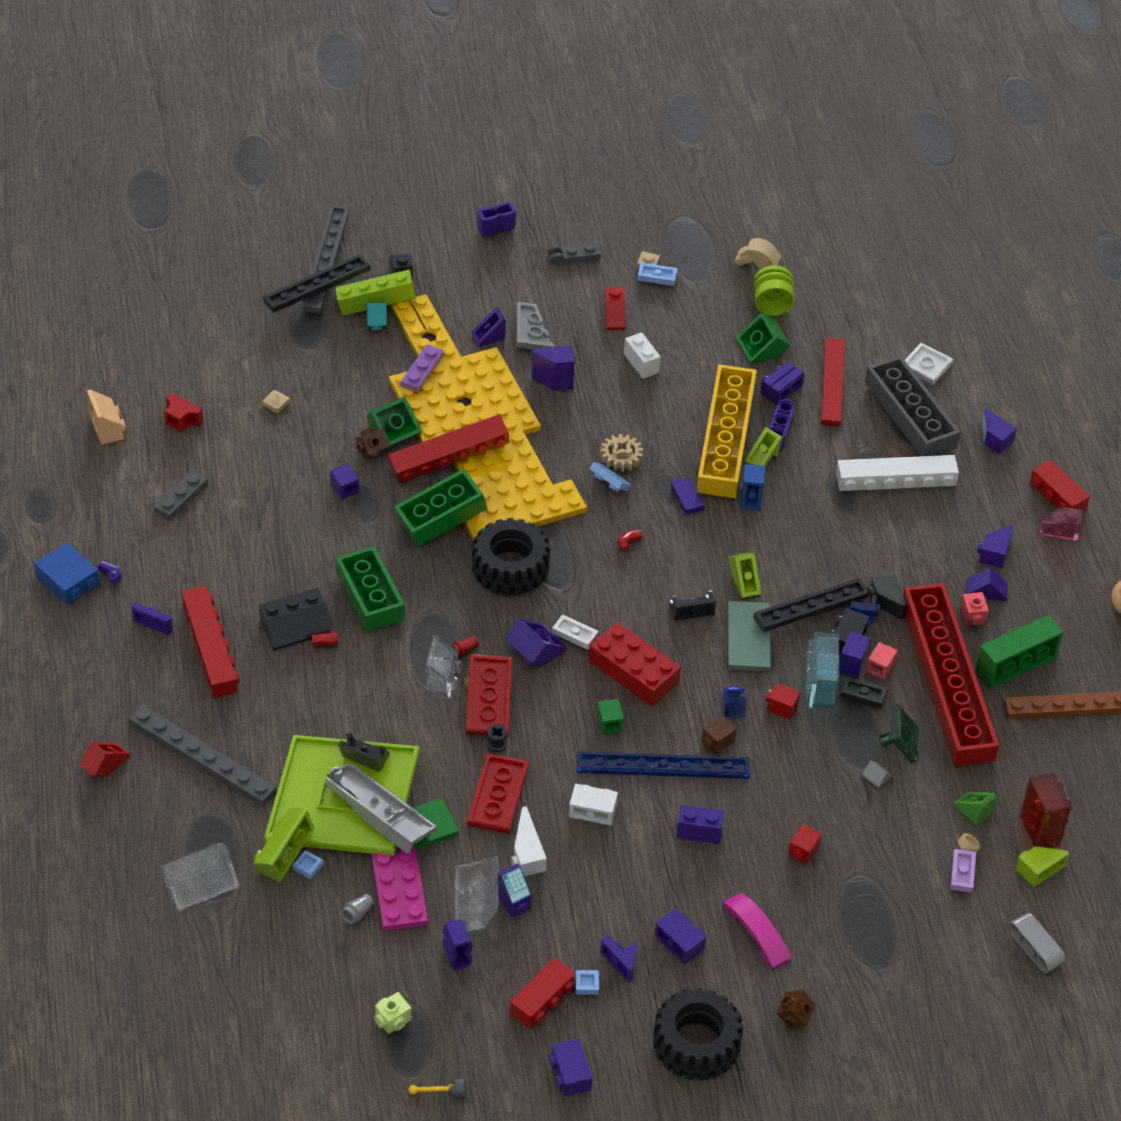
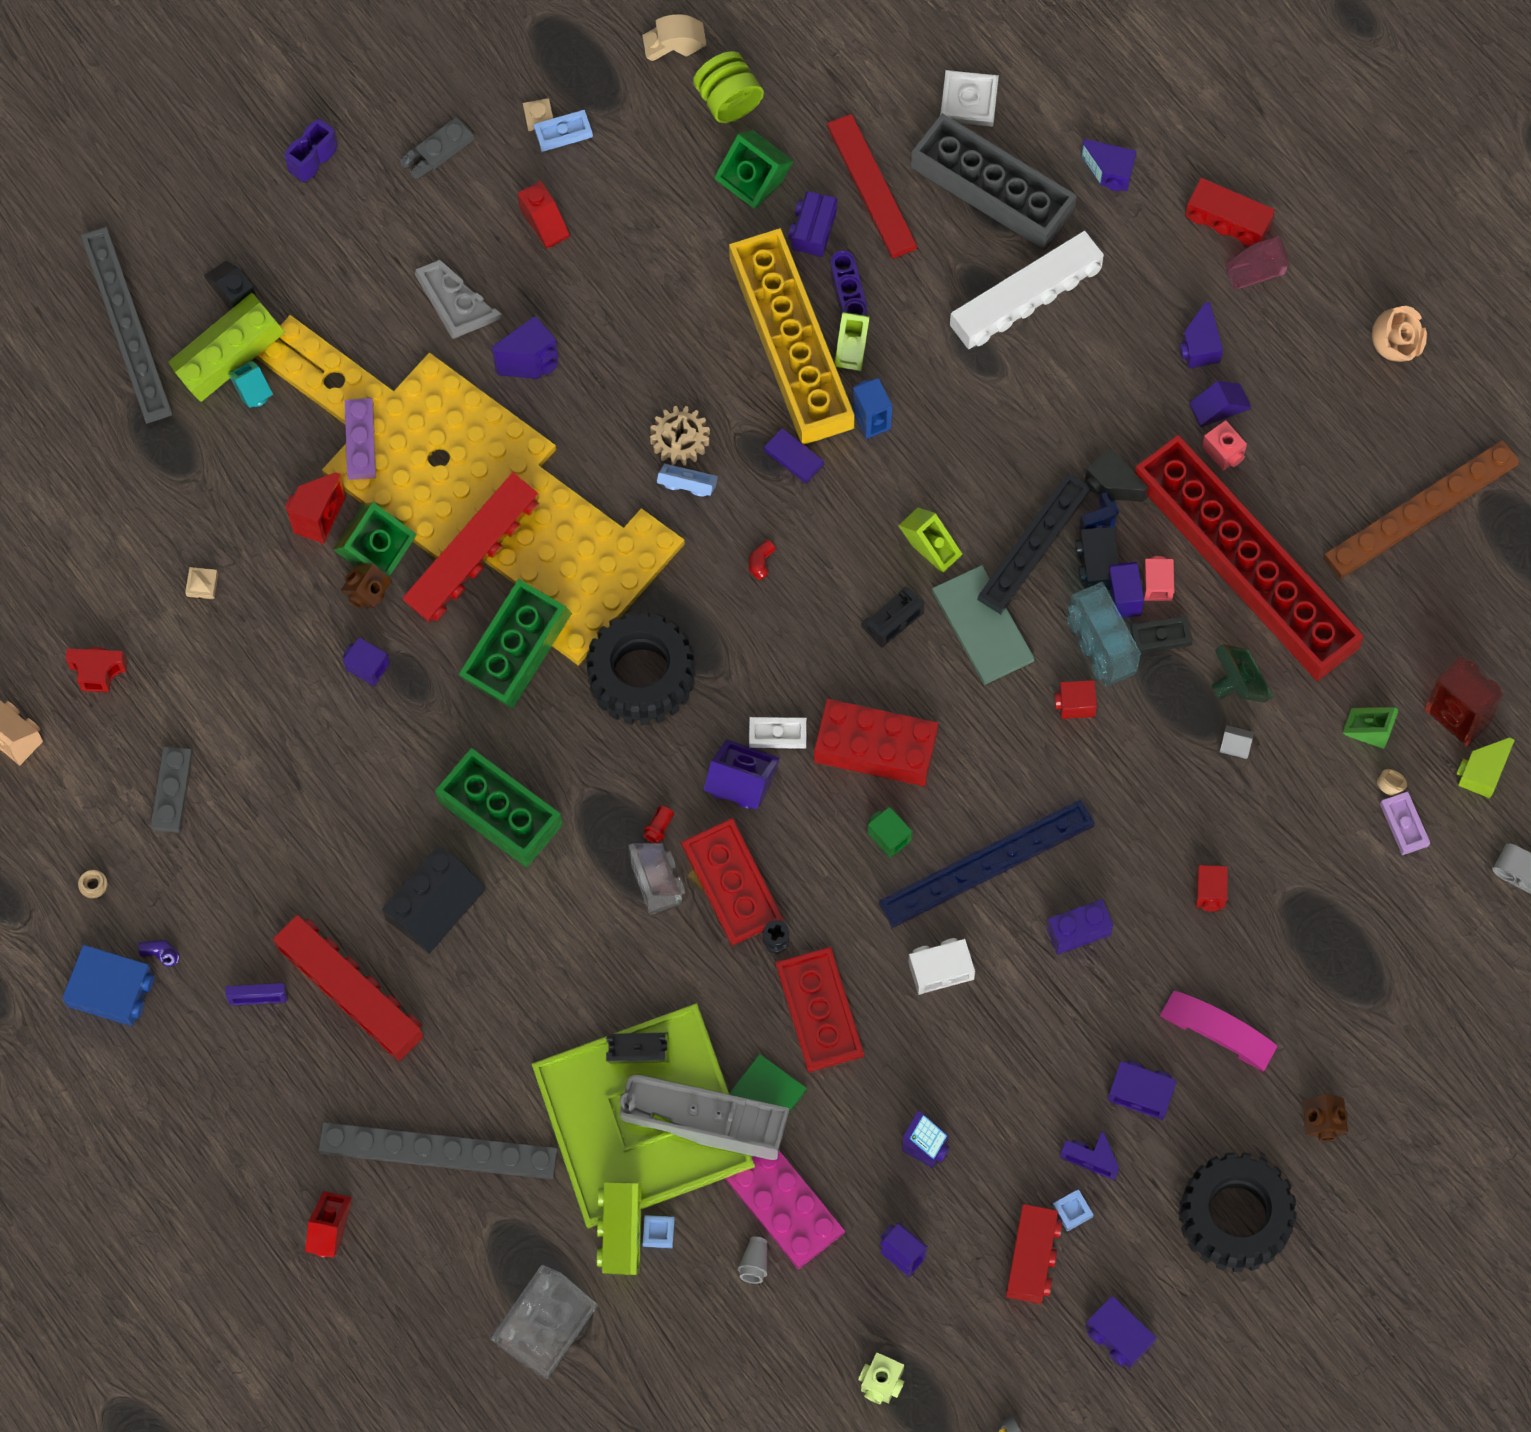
camera: 25 degrees left, 20 degrees up
black plate [263,254,370,313] -> none
red pin [312,631,338,647] -> none
clear slope [455,856,499,935] -> none
dark purple slope [471,307,506,346] -> none
white slope [511,806,546,876] -> none
white brick [624,332,661,379] -> none
reddish brown brick [702,716,736,755] -> none
clear blue bracket [723,686,747,717] -> none
green brick [975,615,1063,689] -> none
none -> tan plate [78,870,108,899]
none -> red slope [286,472,347,544]

